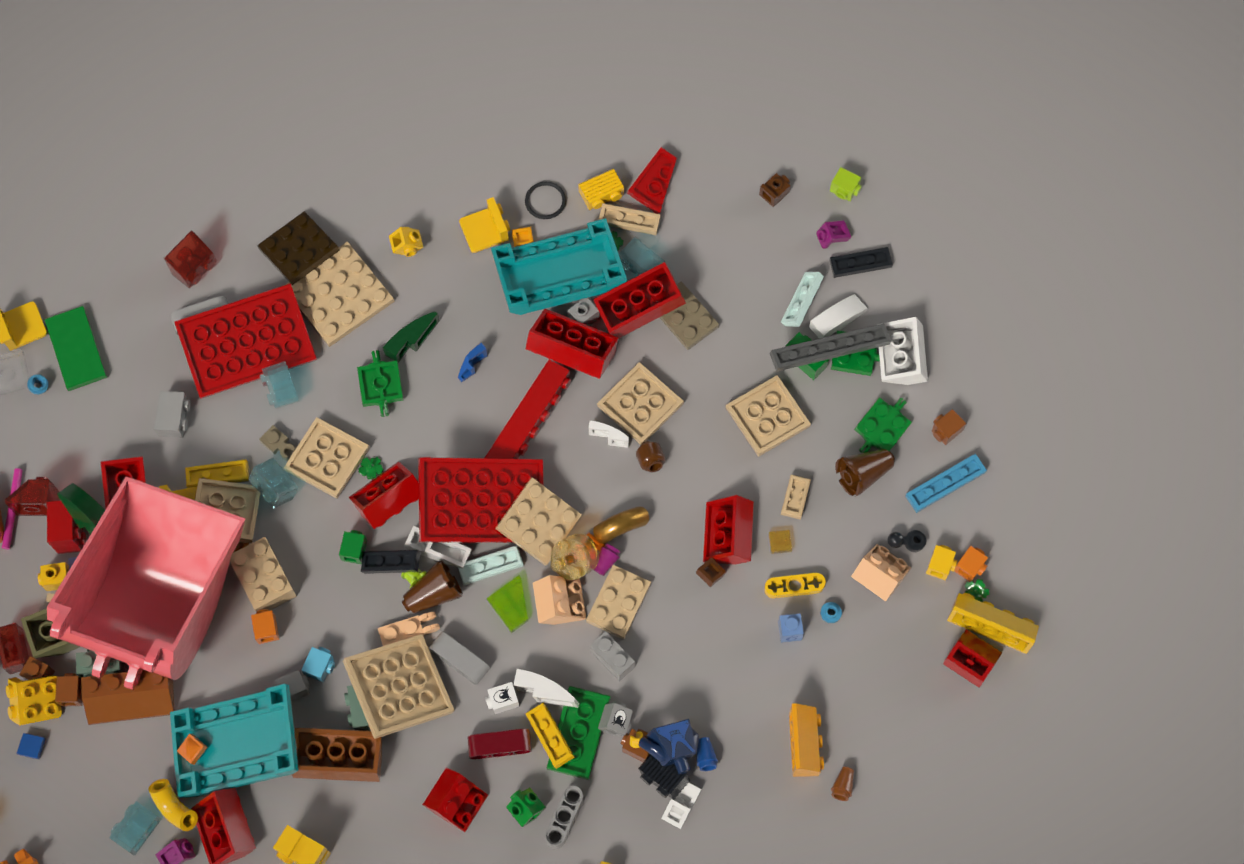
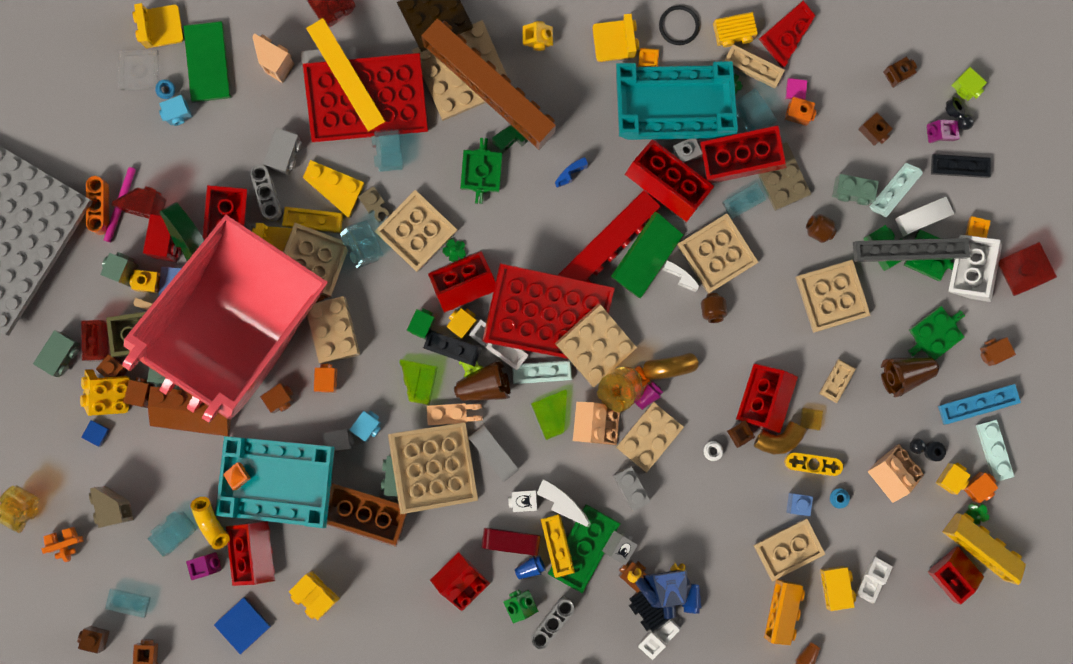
camera: 10 degrees right, 15 degrees up
none -> dark tan slope [89,486,134,528]
none -> sand green brick [100,252,139,287]
none -> medium azure brick [159,95,192,126]
none -> light grey beam [250,164,282,222]
none -> light nougat slope [252,33,294,83]
none -> dark orange brick [260,383,294,413]
none -> yellow wing [303,160,365,219]
none -> yellow tile [306,18,385,132]
none -> clear neon green wing [399,359,438,406]
none -> dark orange brick [421,18,556,150]
none -> yellow brick [446,308,477,340]
none -> blue cone [515,556,546,580]
none -> green tile [611,212,683,299]
none -> white plate [703,441,723,461]
none -> clear light blue plate [722,183,767,219]
none -> tan plate [753,518,825,582]
none -> pearl gold cylinder [754,421,807,455]
none -> orange brick [784,97,817,126]
none -> dark pink tile [785,78,807,100]
none -> reddish brown head [806,214,836,243]
none -> yellow brick [820,566,856,611]
none -> sand green brick [832,174,879,205]
none -> white slope [855,557,893,603]
none -> reddish brown brick [858,112,893,146]
none -> black plate [945,97,974,130]
none -> light orange plate [965,216,991,238]
none -> light aqua plate [976,420,1014,482]
none -> clear red slope [998,242,1057,296]

